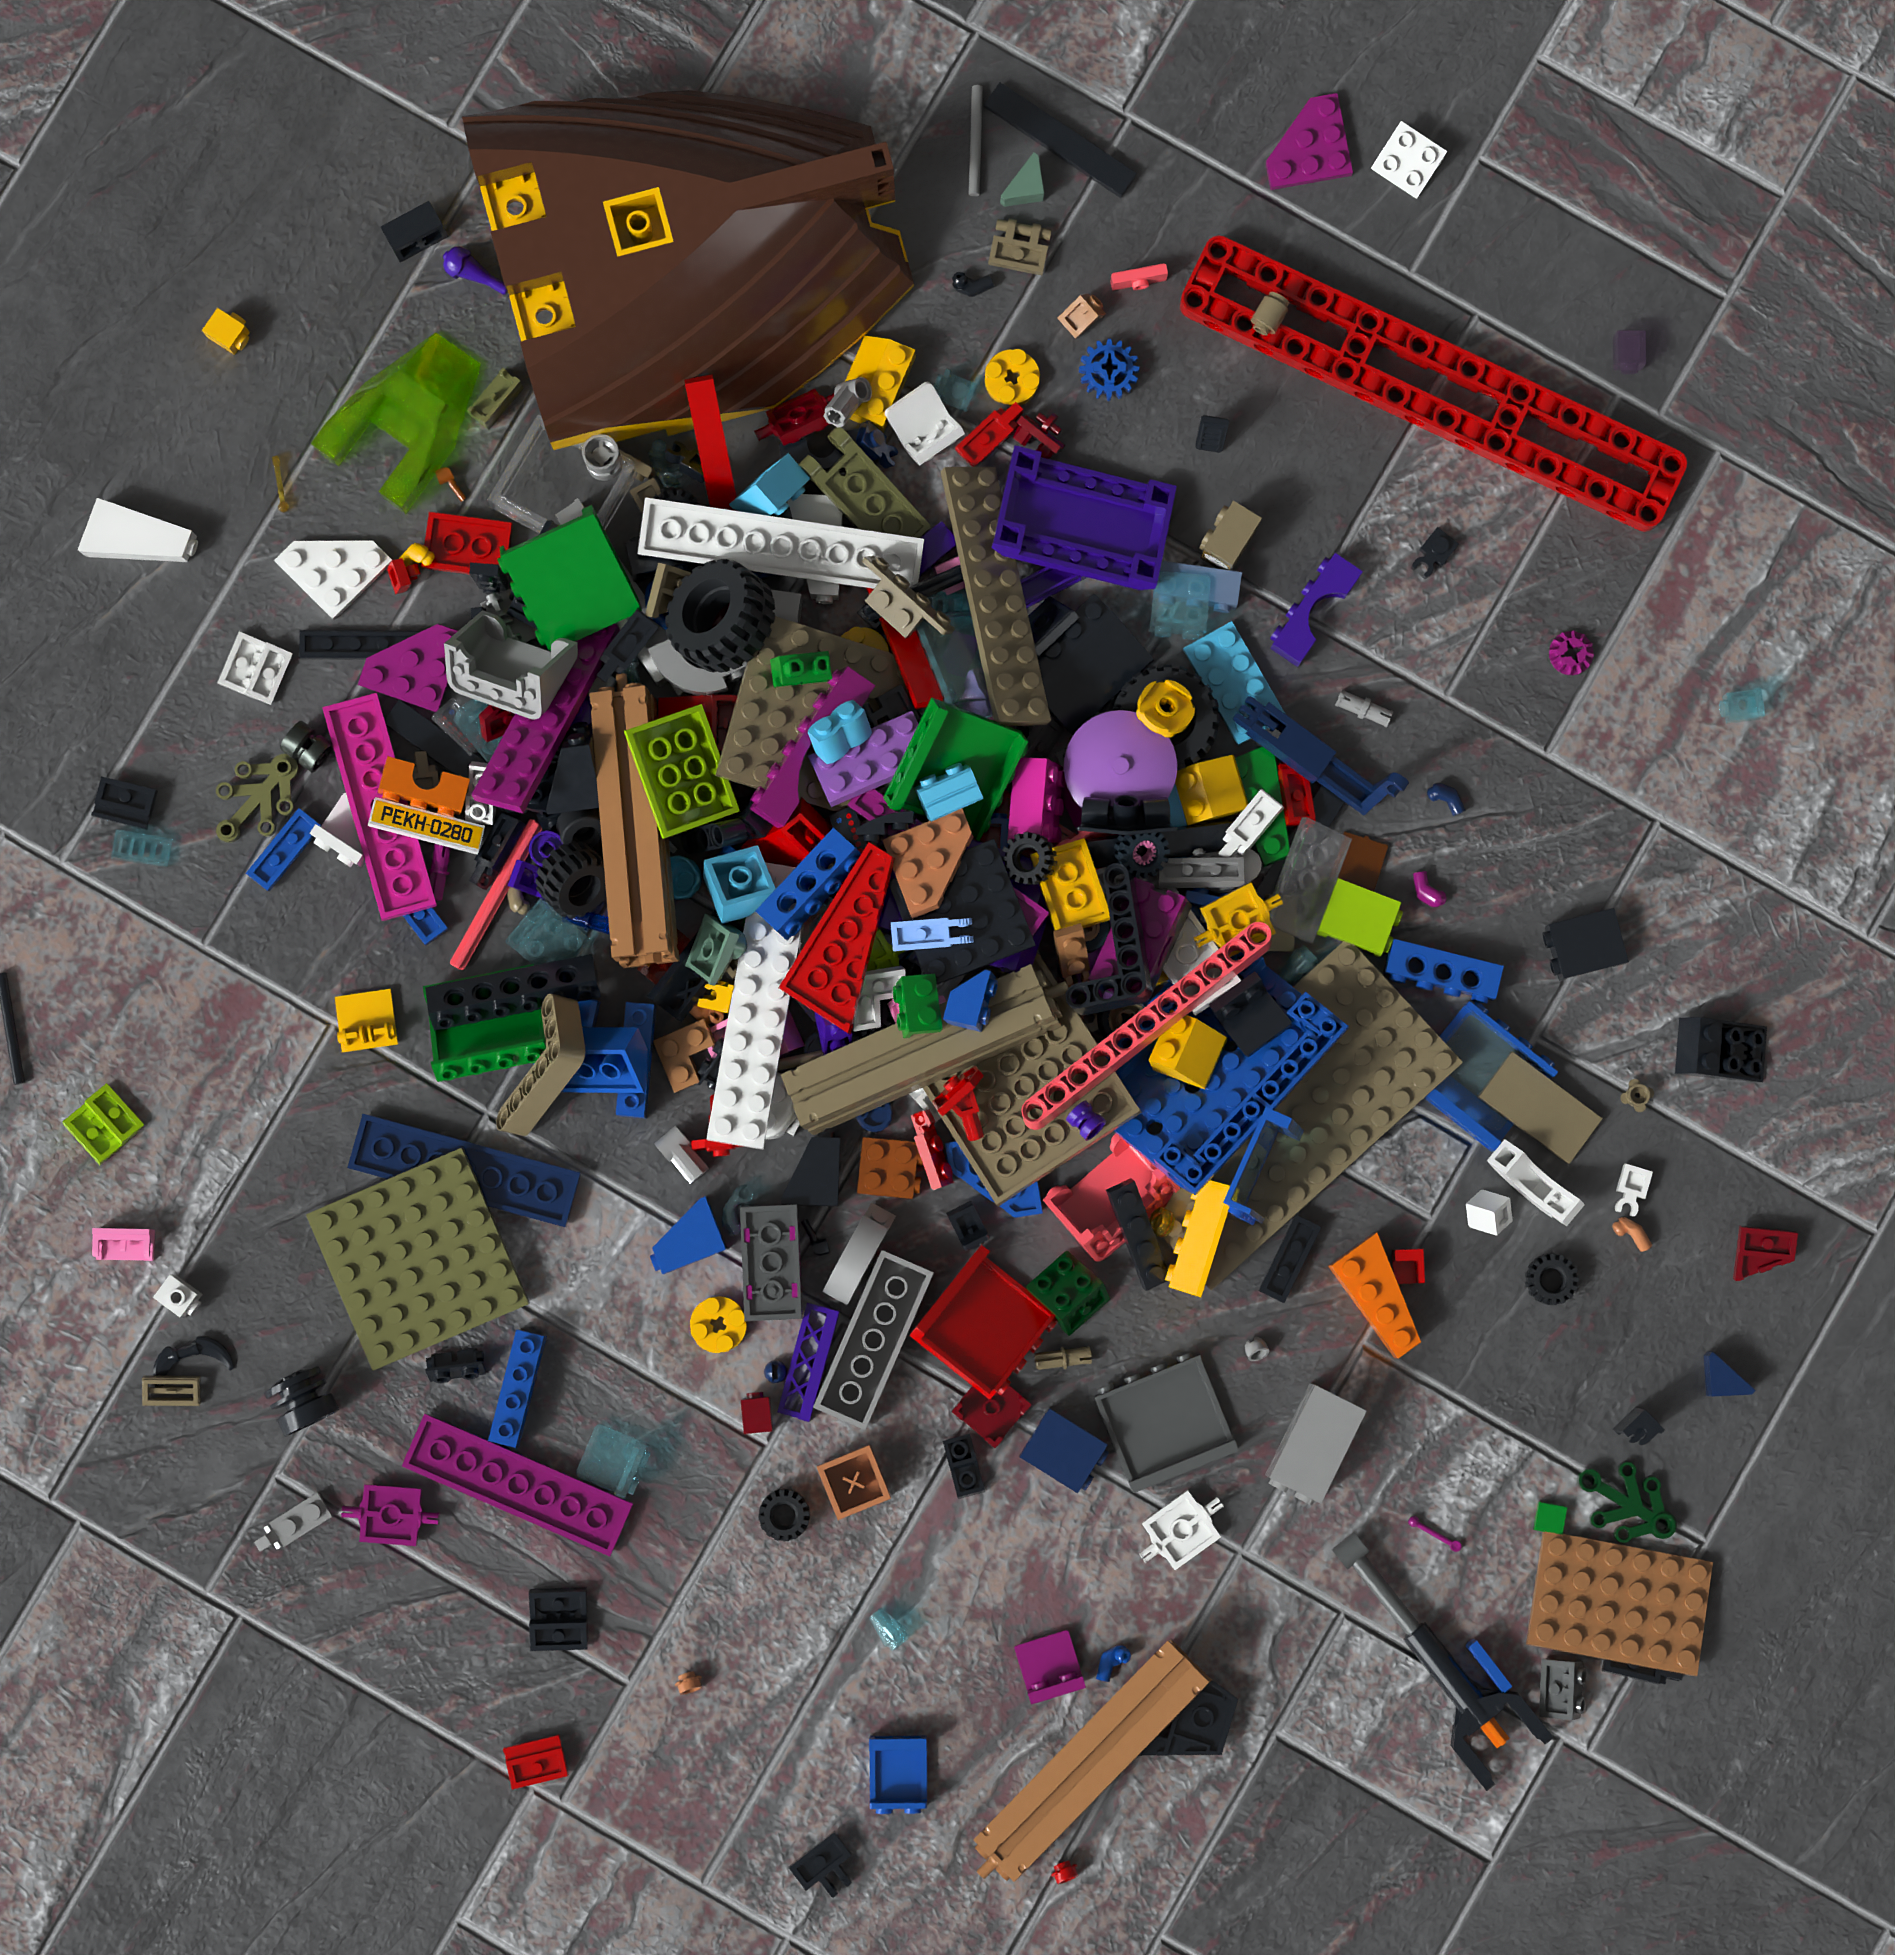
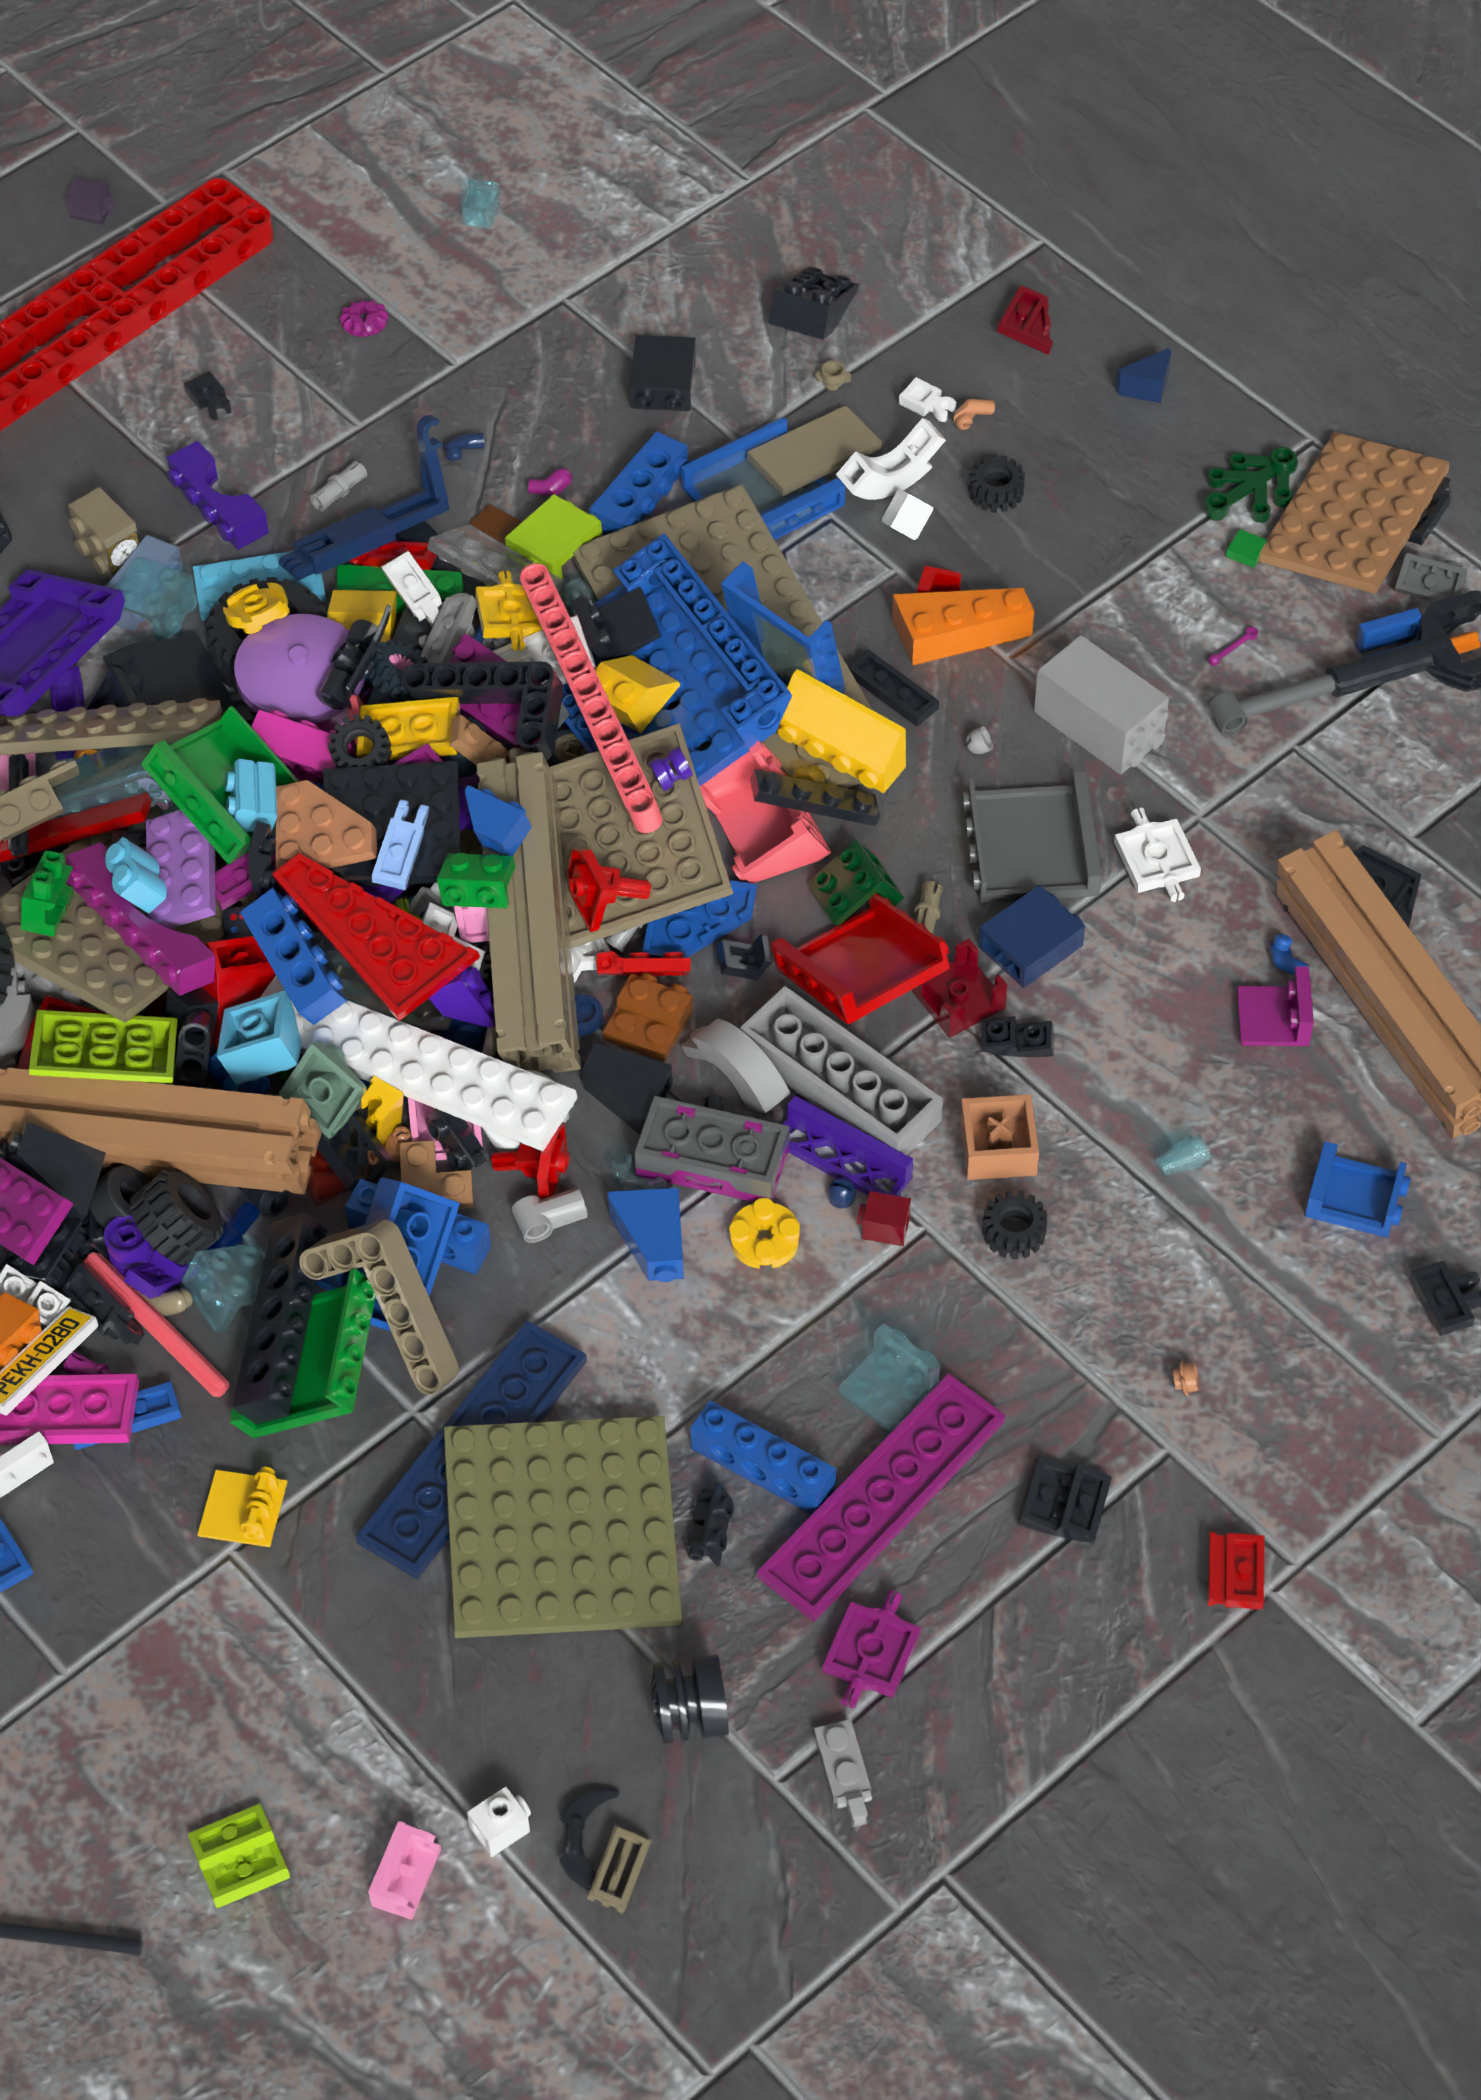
camera: 70 degrees left, 30 degrees down
black hinge [1613,1408,1665,1445] -> none

